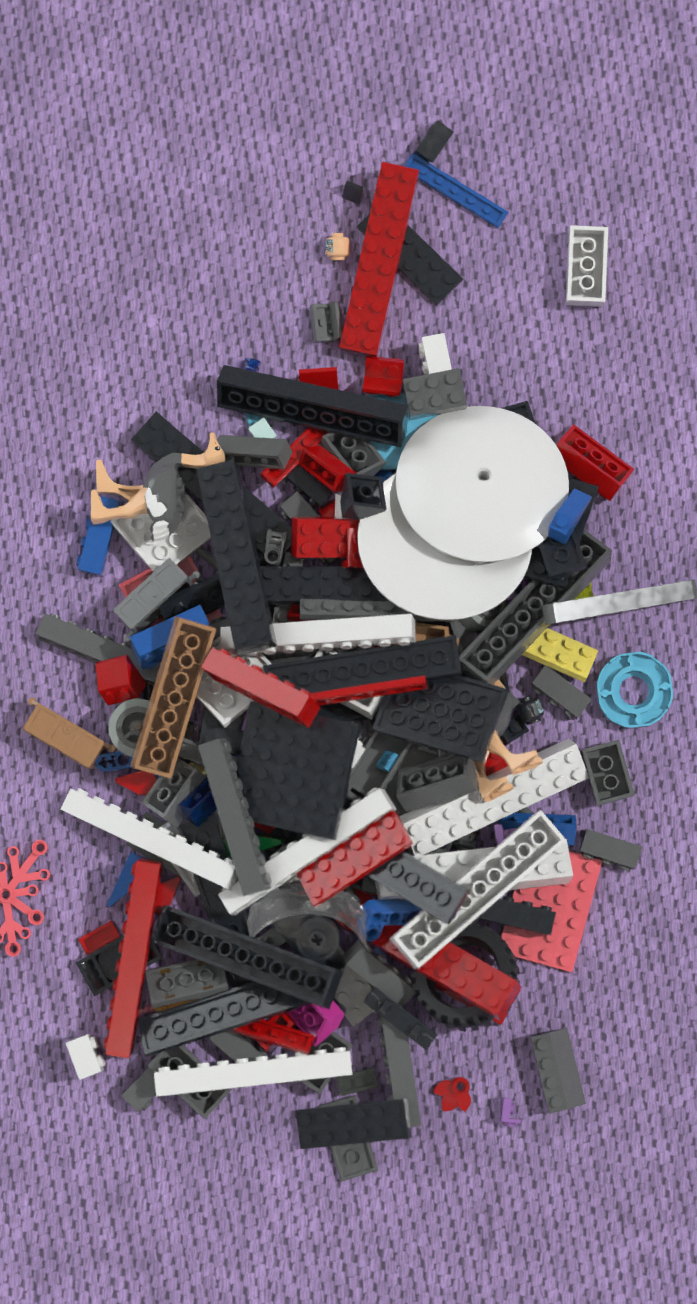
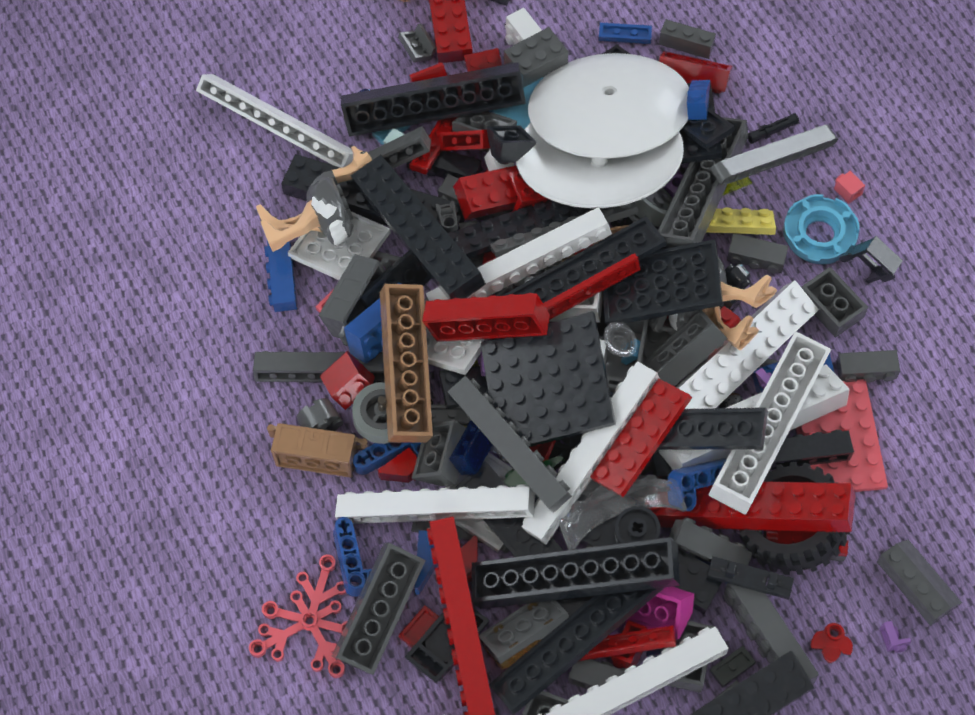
camera: 20 degrees left, 20 degrees down
none -> white brick [196,74,353,168]
none -> dark grey brick [297,398,344,431]
none -> dark grey brick [331,543,426,675]
none -> blue beam [333,517,372,597]
none -> blue plate [599,22,652,44]
none -> clear hat [603,322,638,357]
none -> dark grey brick [659,19,716,59]
none -> black pin [748,113,799,144]
none -> coral brick [834,170,865,204]
none -> black piece [839,236,903,283]

